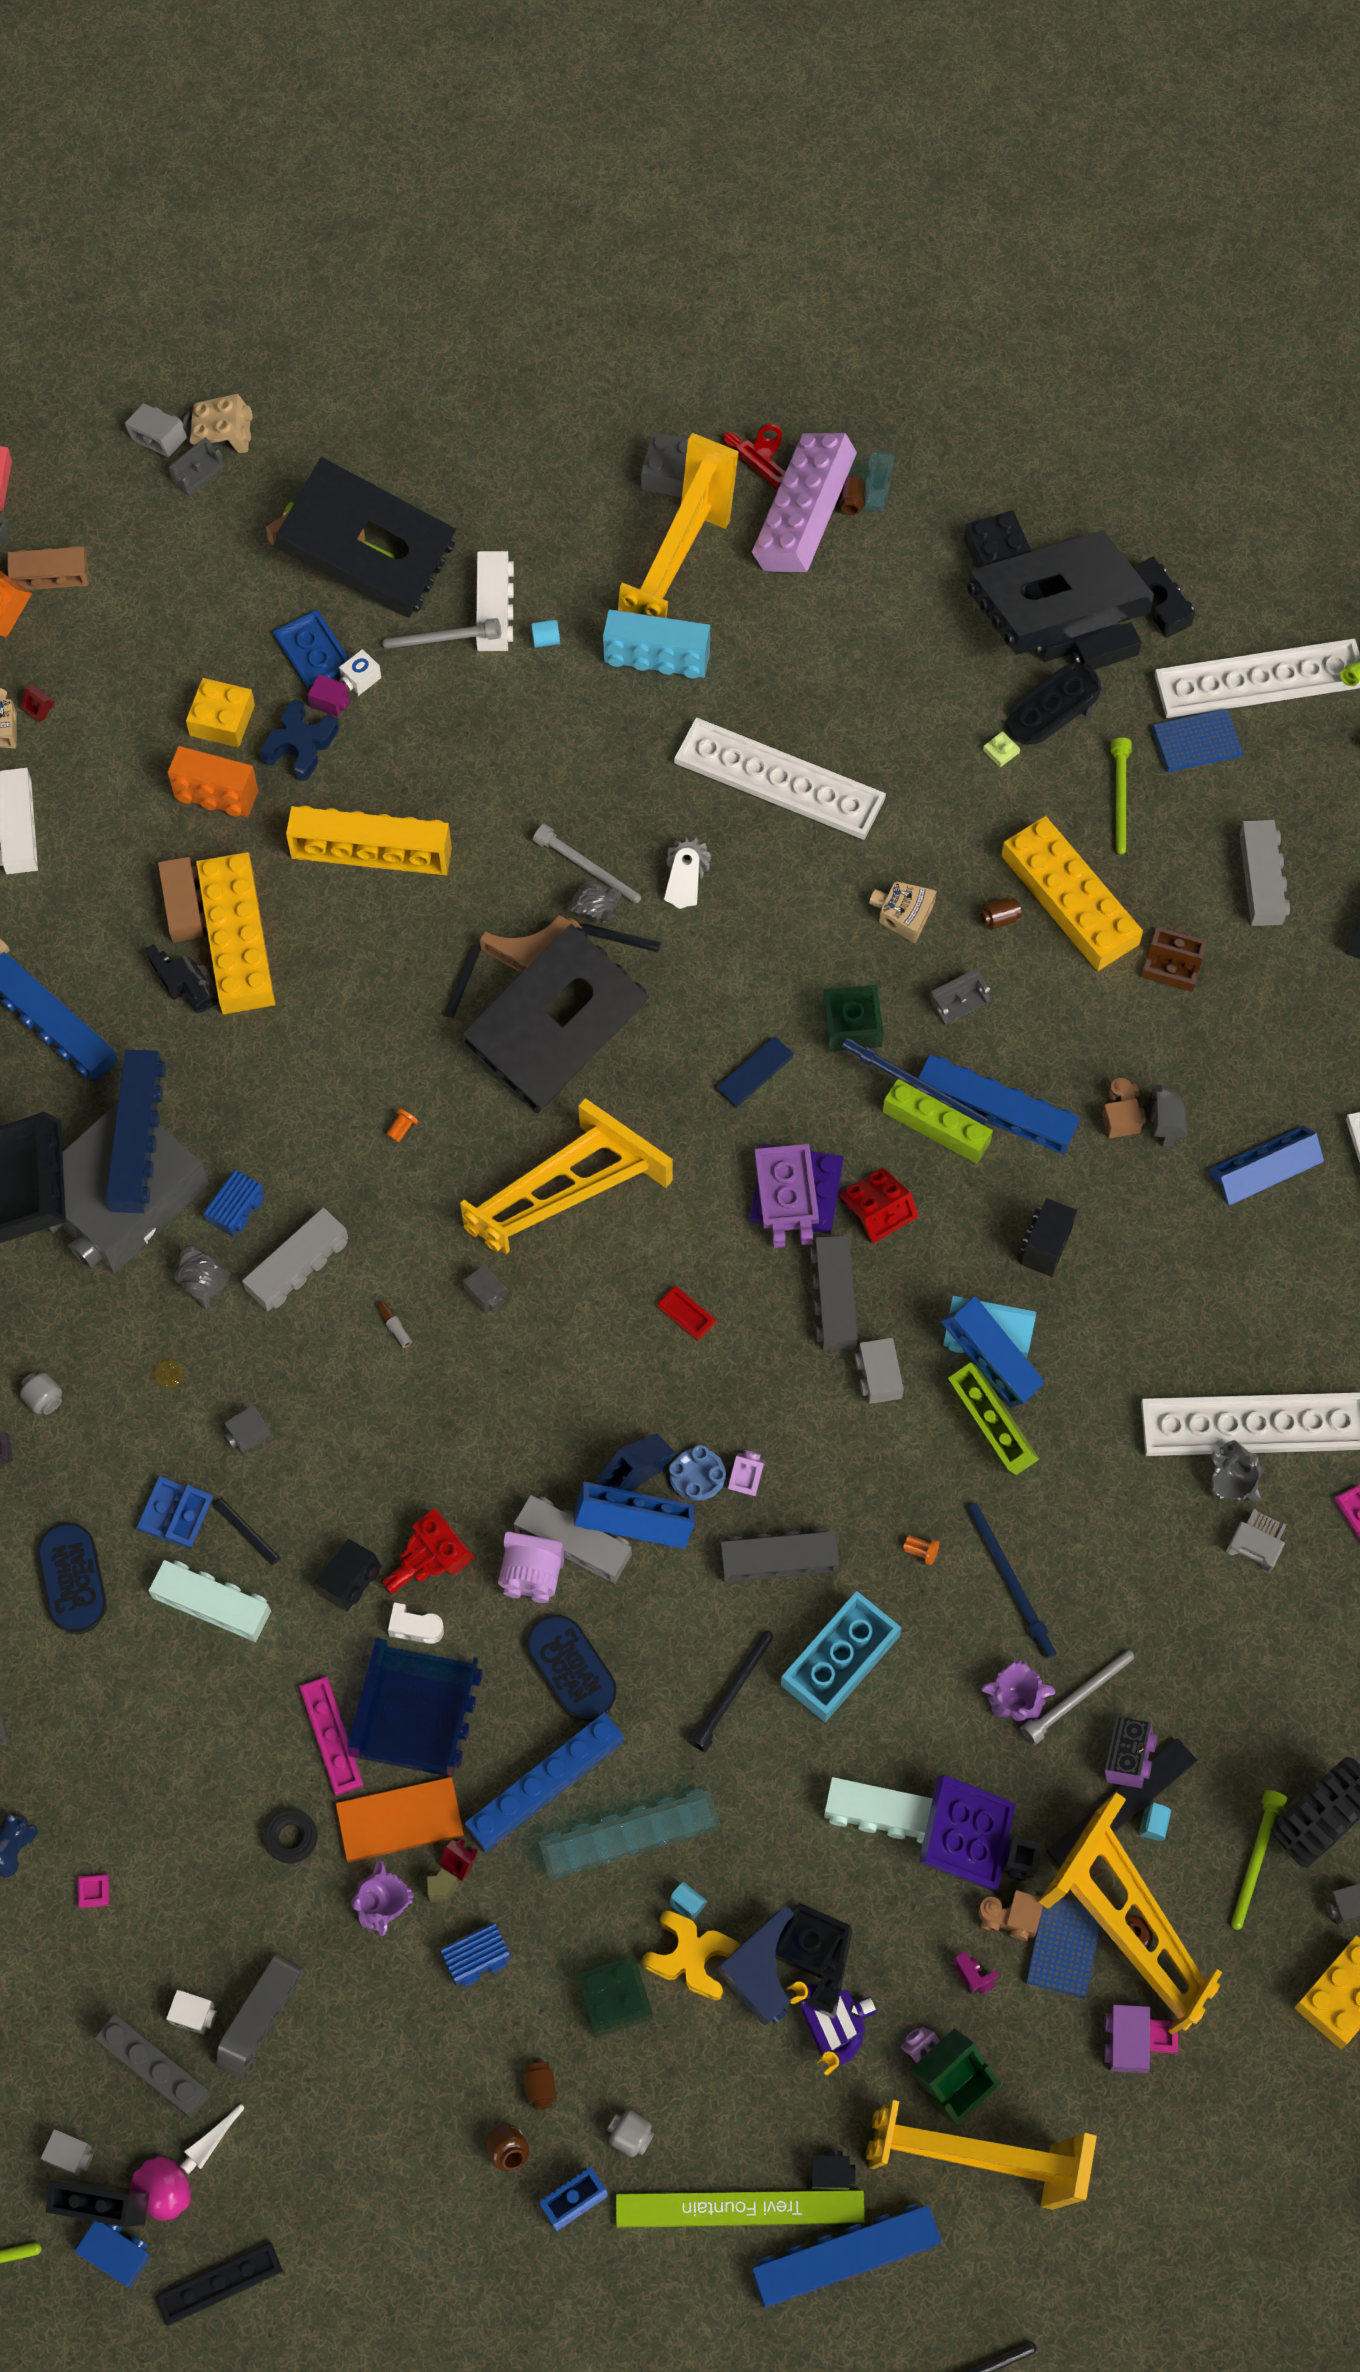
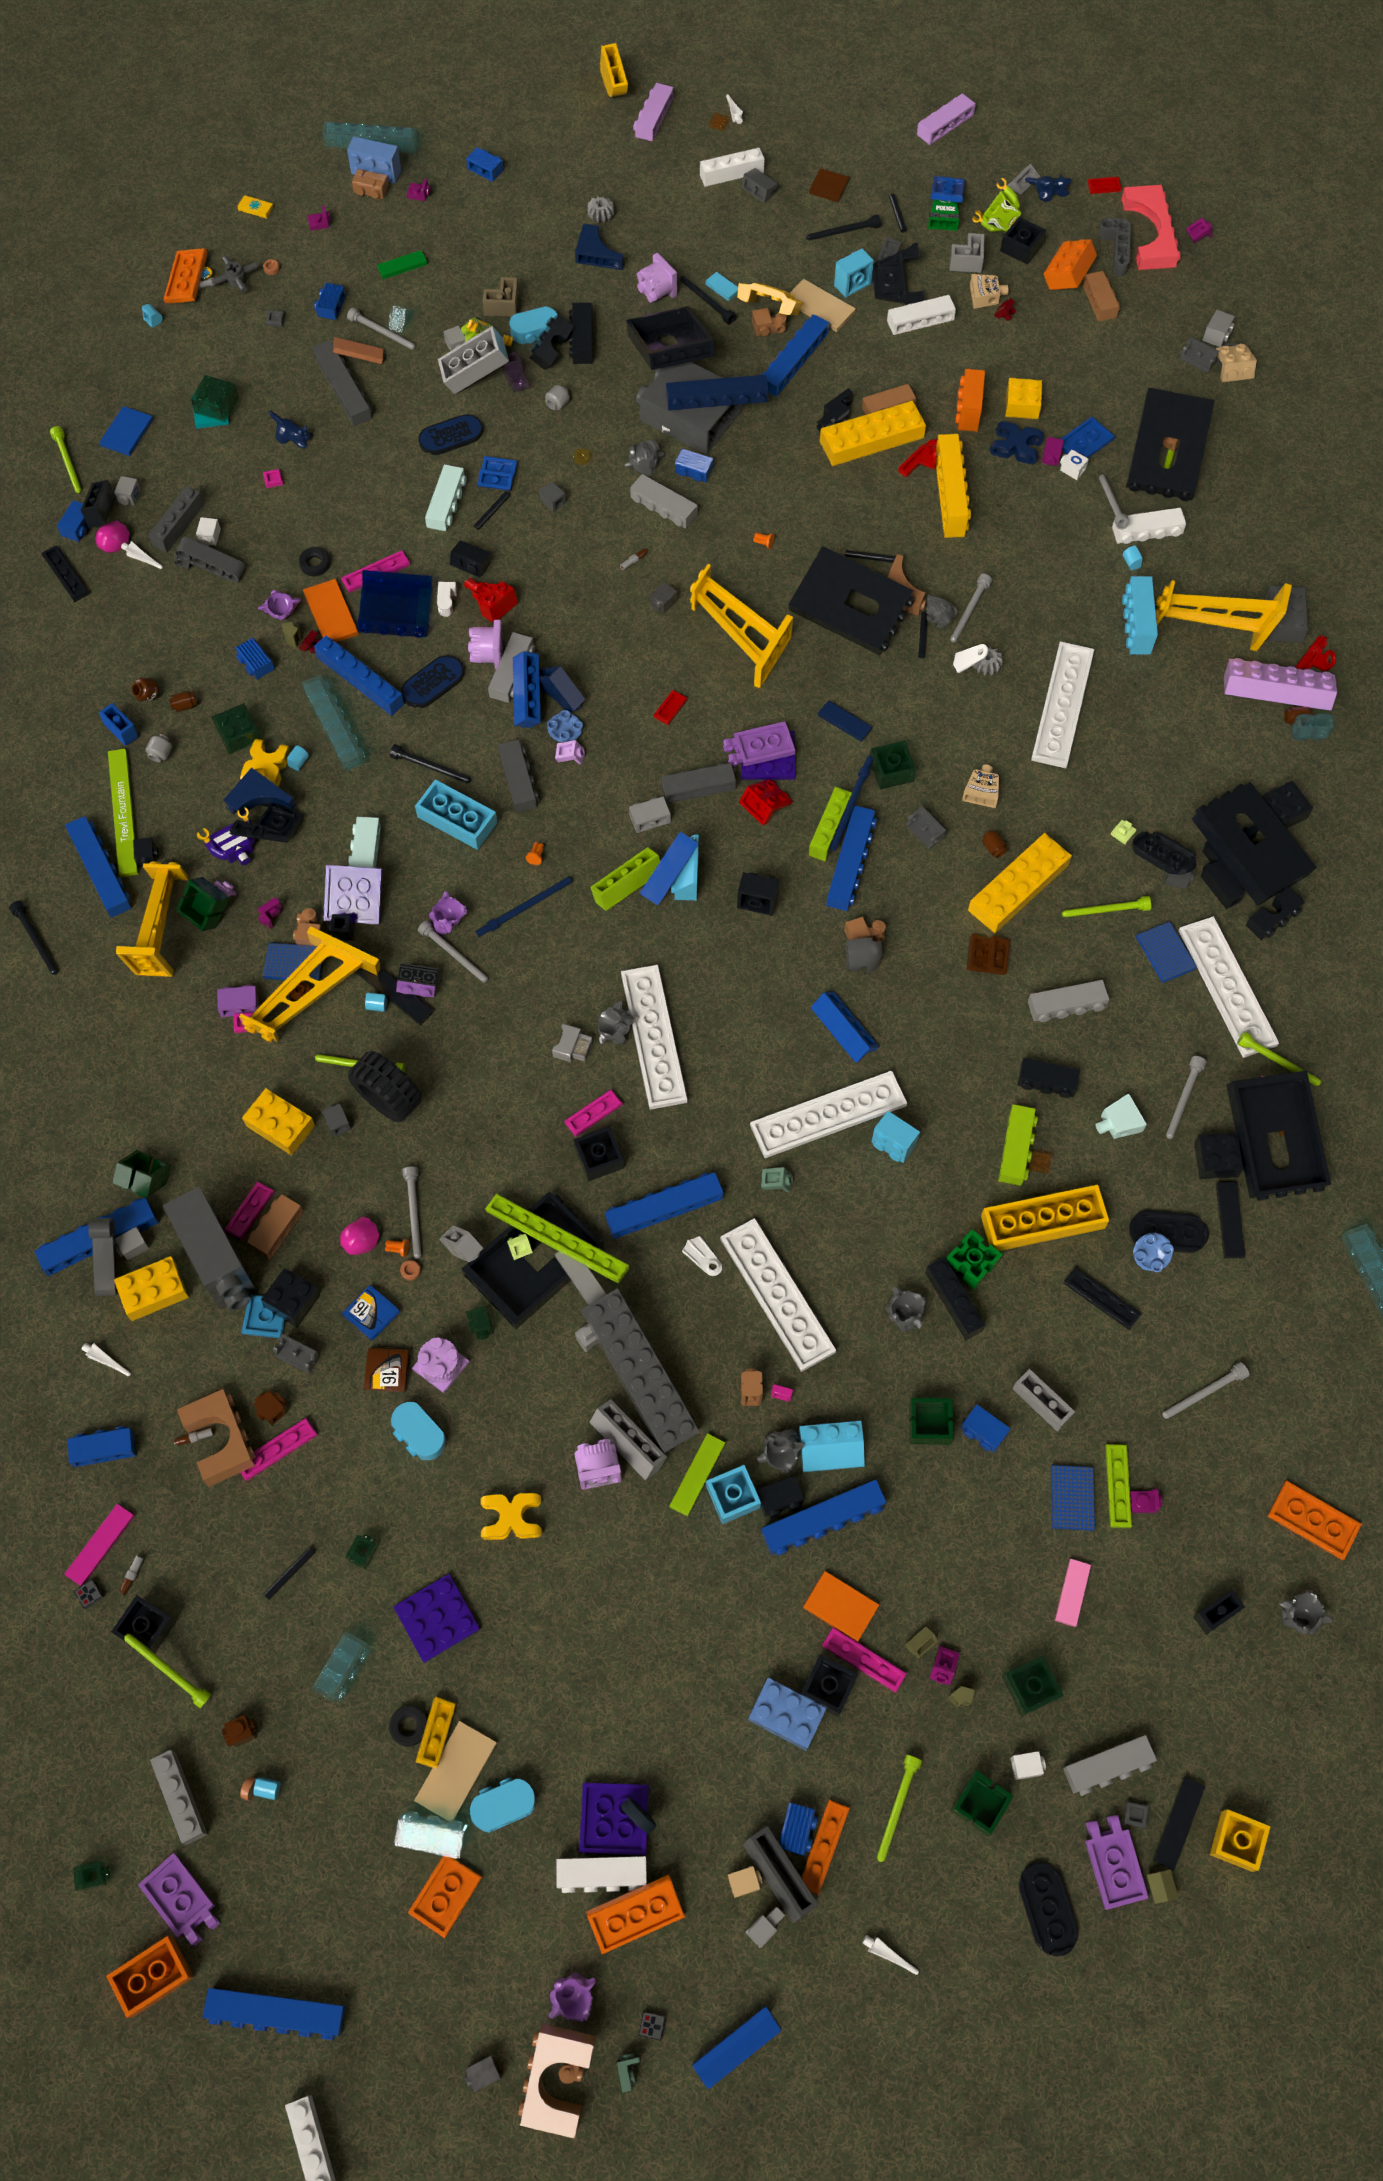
camera: 80 degrees right, 0 degrees up
none -> red piece [898,438,937,477]

